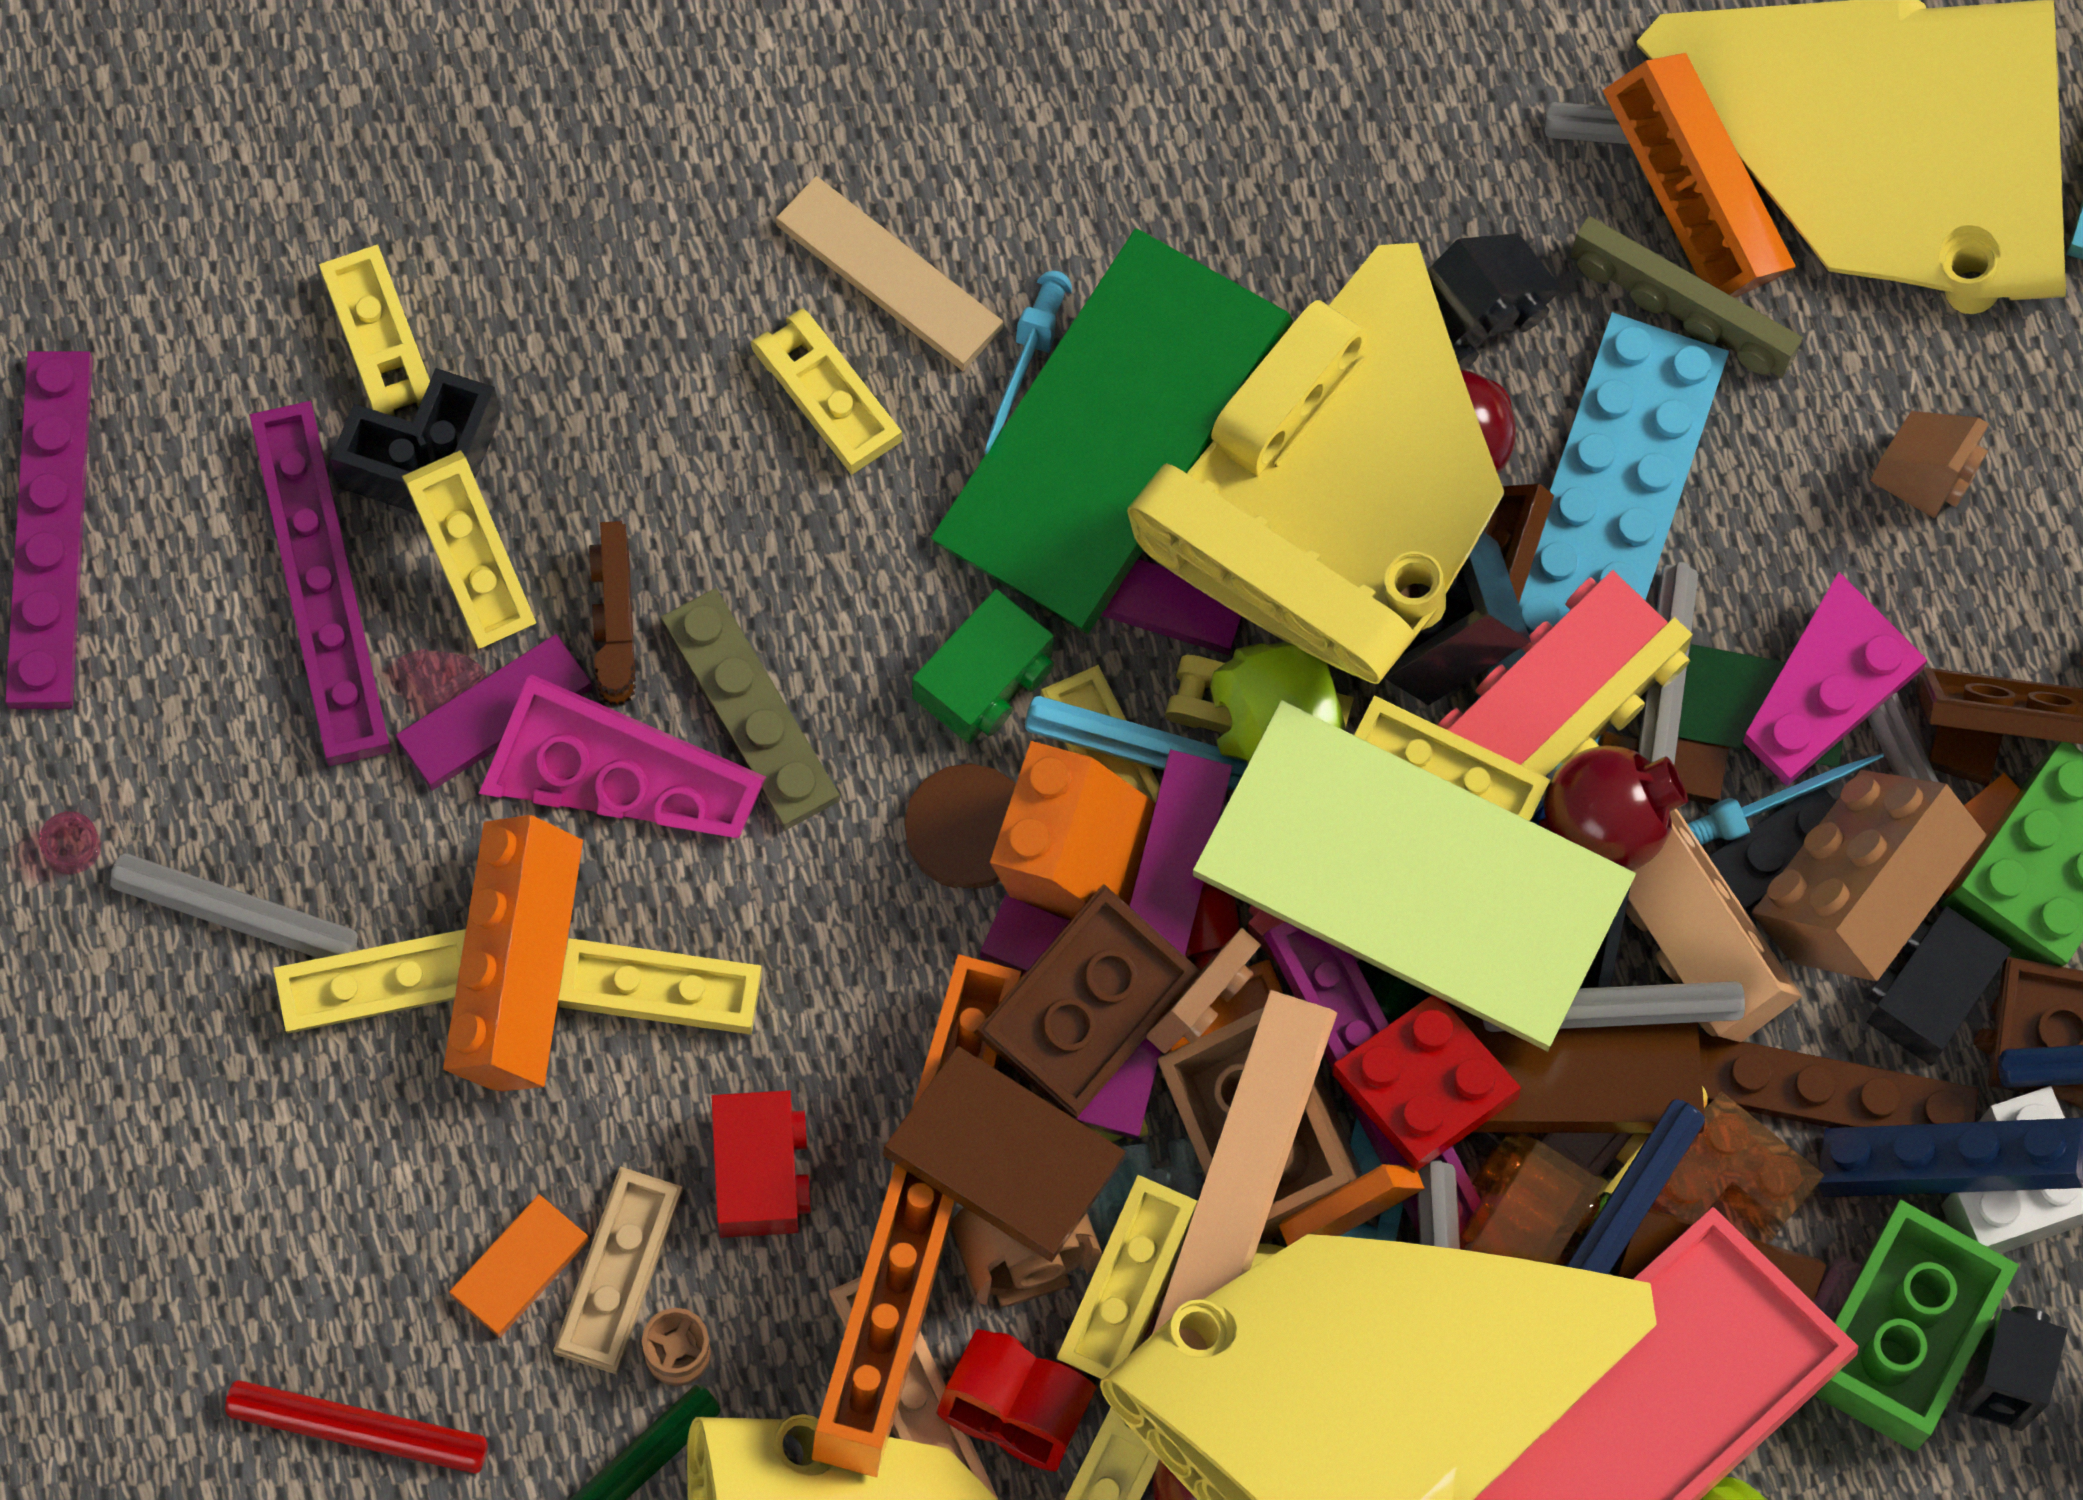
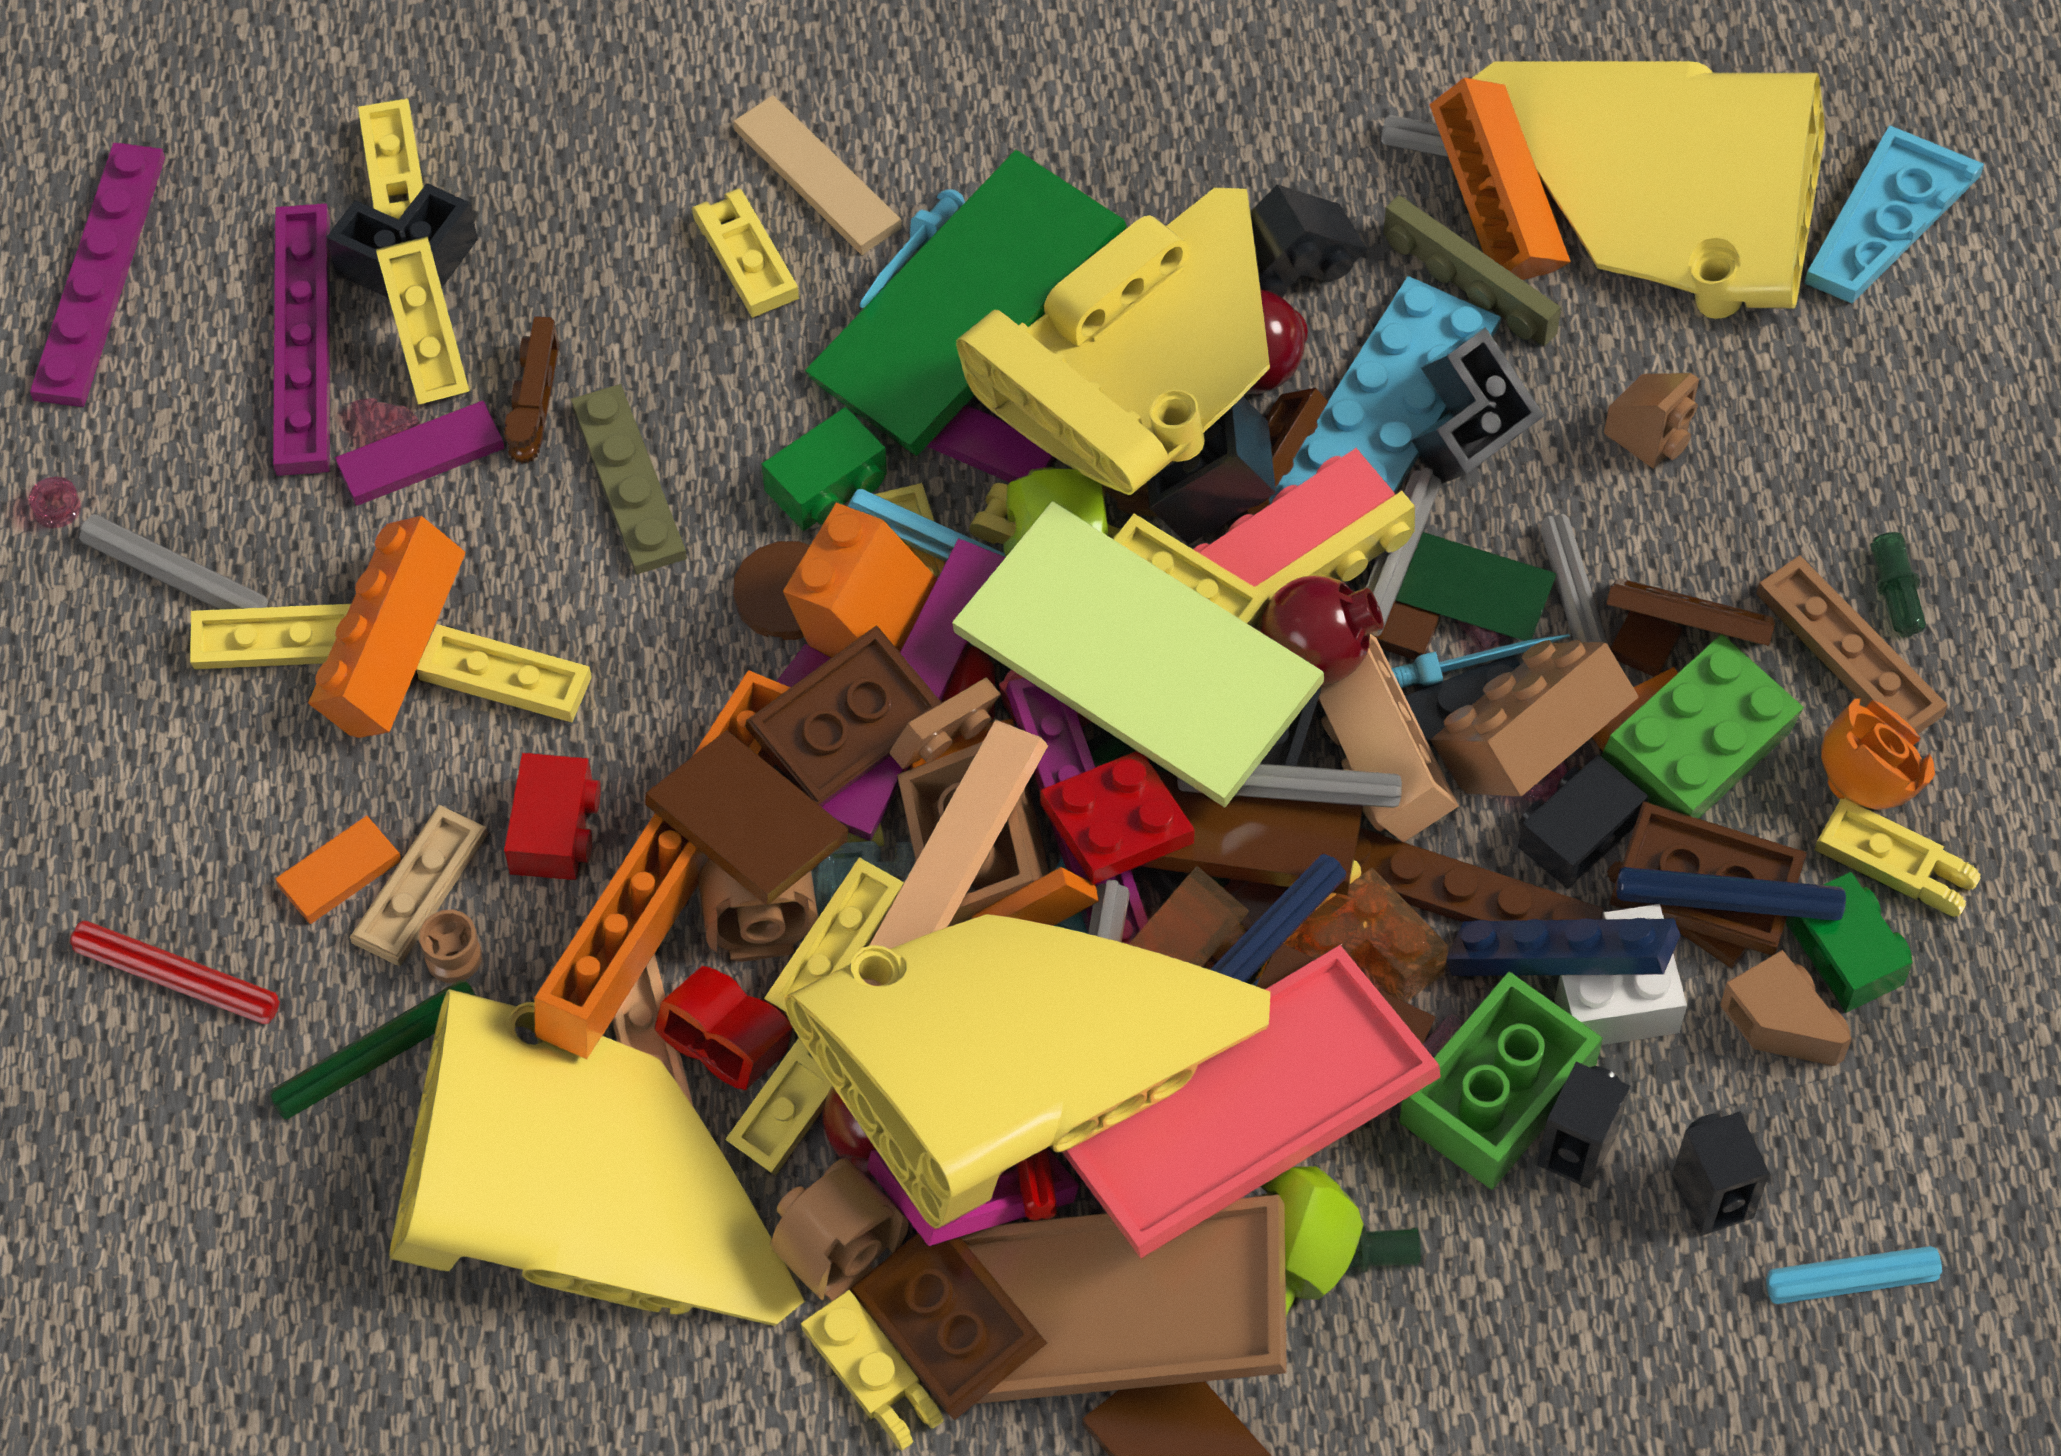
camera: 15 degrees right, 10 degrees down
dark pink wing [479,674,766,838] -> none
dark pink wing [1743,572,1927,786] -> none
none -> black brick [1411,327,1545,484]

